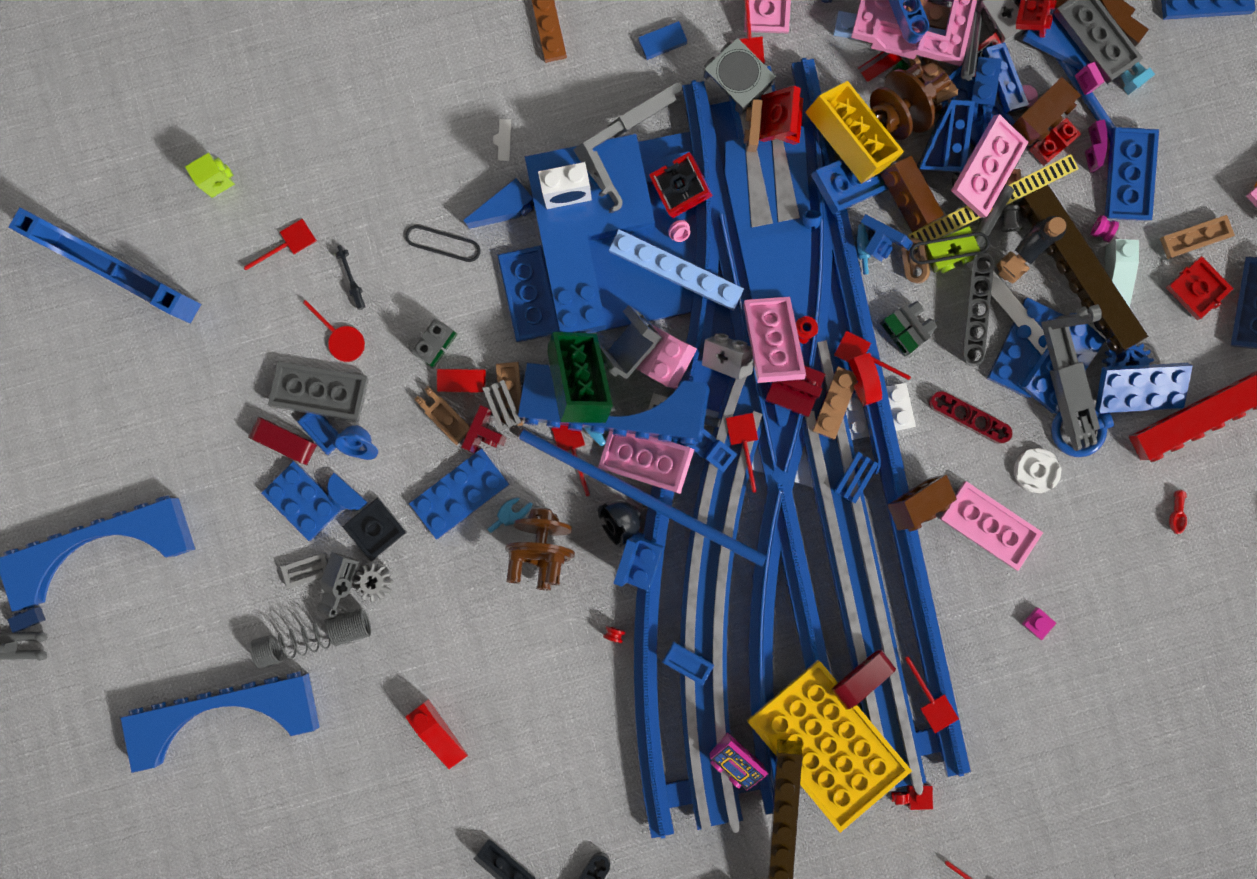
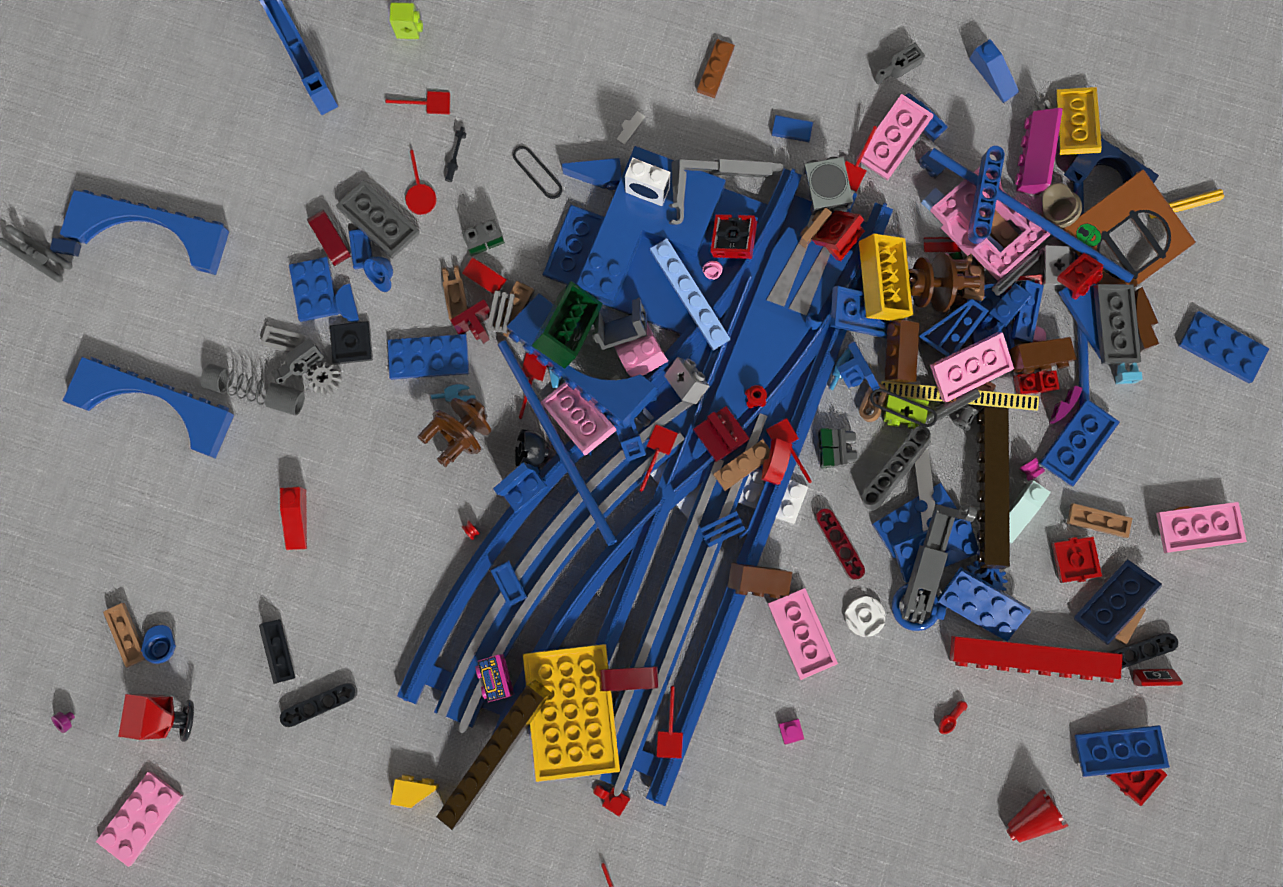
camera: 30 degrees right, 5 degrees down
bright pink plate [744,297,806,383] -> none
piece [996,216,1066,283] -> none
dark pink plate [1075,62,1105,95] -> none

